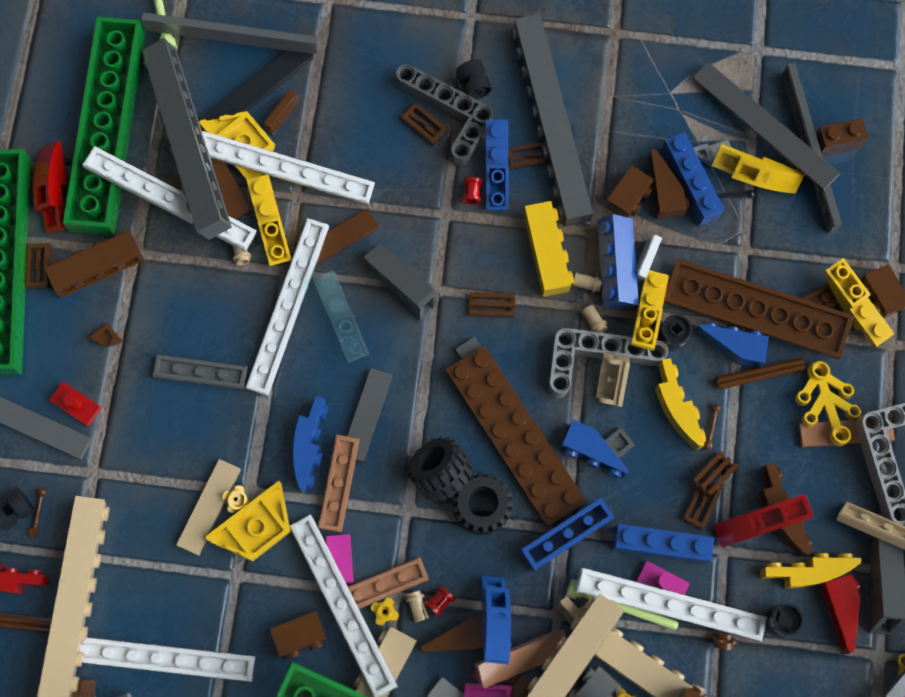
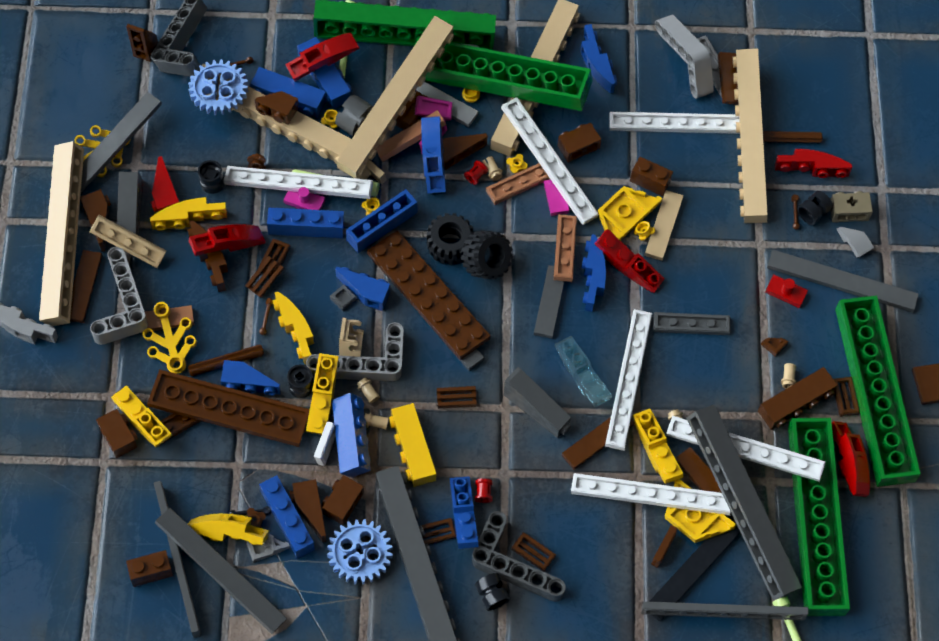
camera: 175 degrees right, 10 degrees down
none -> reddish brown plate [247,508,266,528]
none -> light blue gear [327,519,393,585]
none -> yellow plate [362,197,380,216]
none -> red slope [594,229,665,293]
none -> reddish brown brick [630,157,673,196]
none -> tan pin [781,363,796,389]

